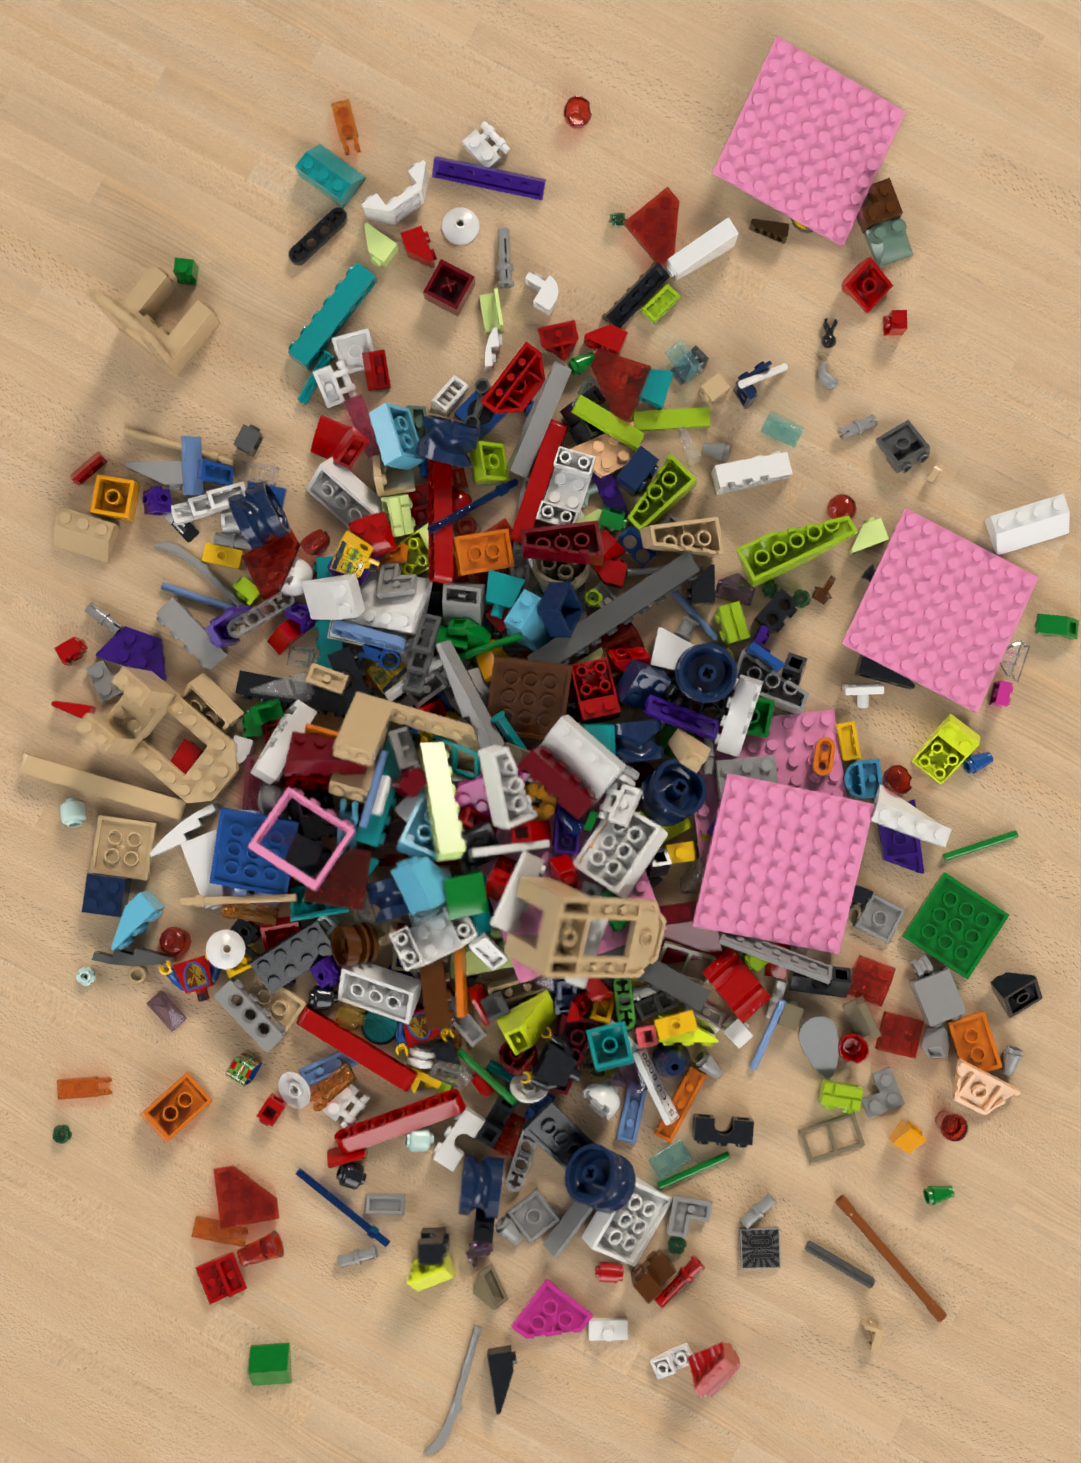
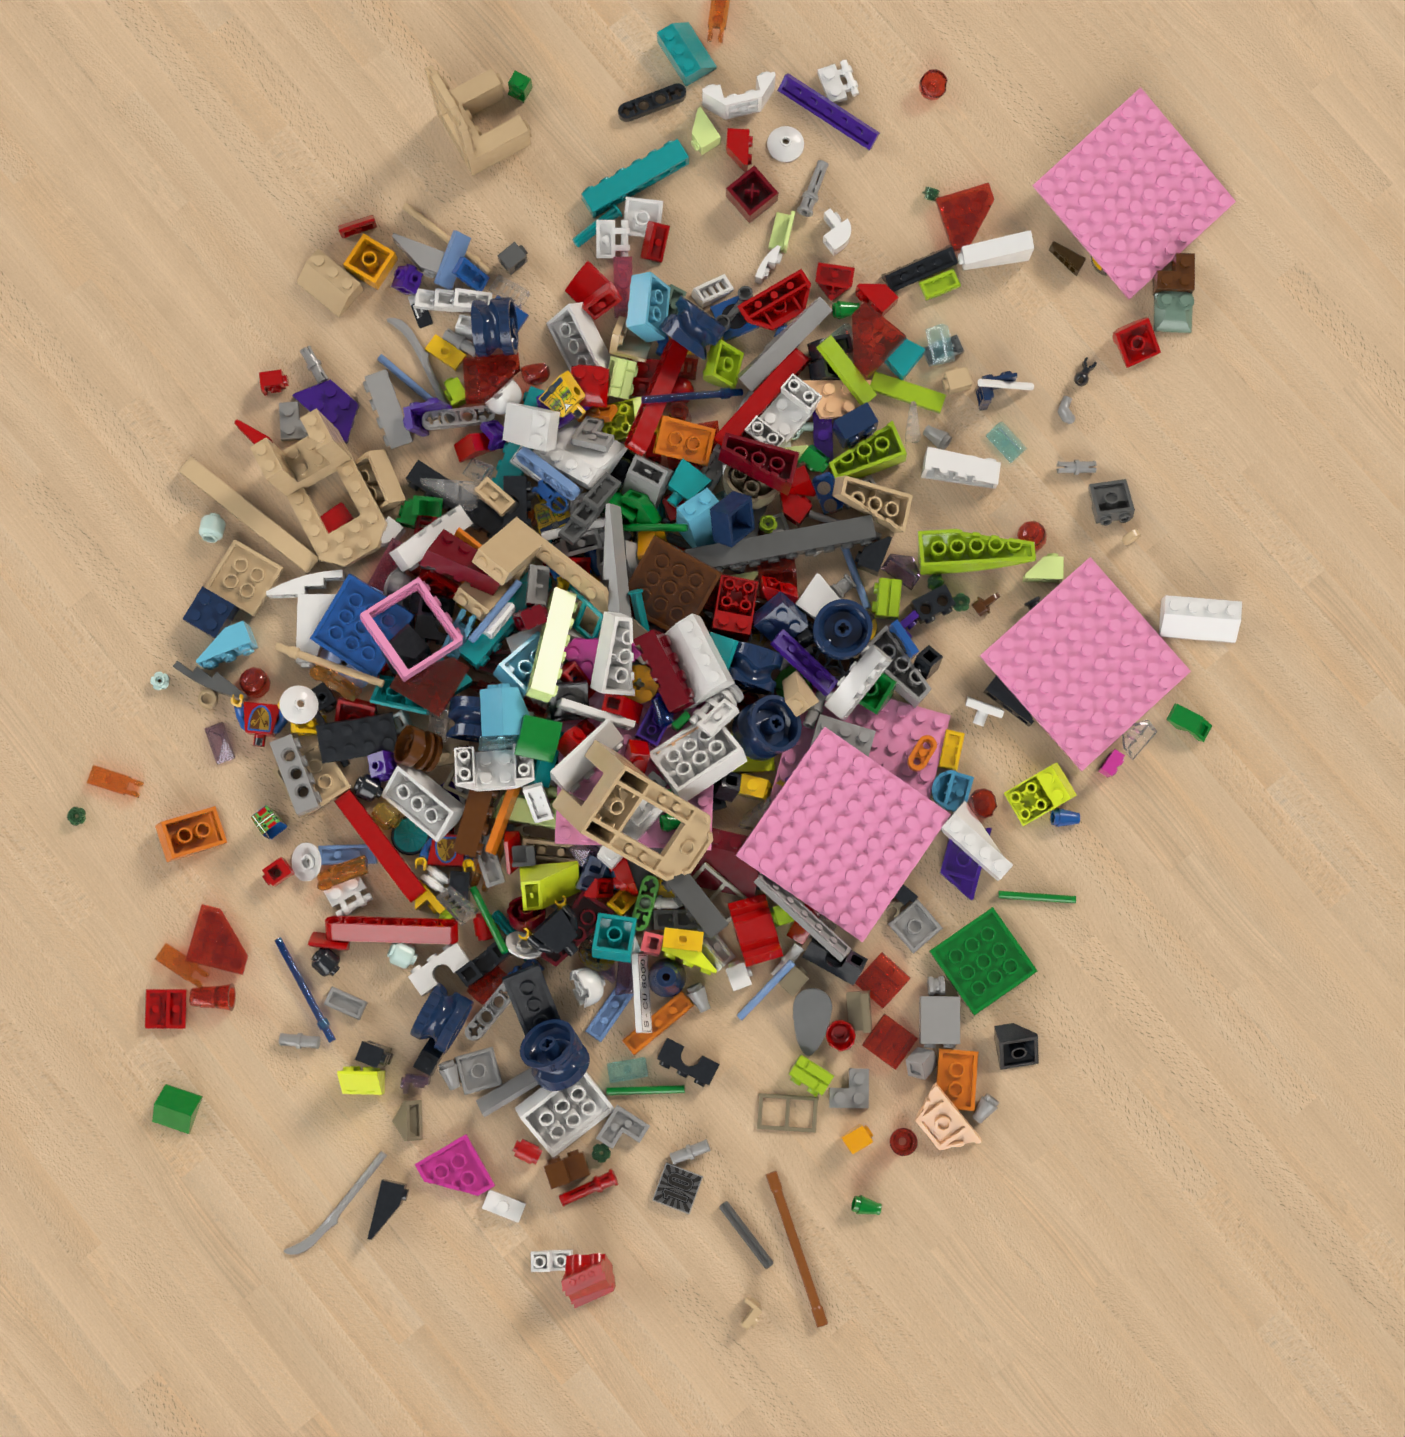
camera: 20 degrees right, 5 degrees down
red brick [883,310,908,336] -> none

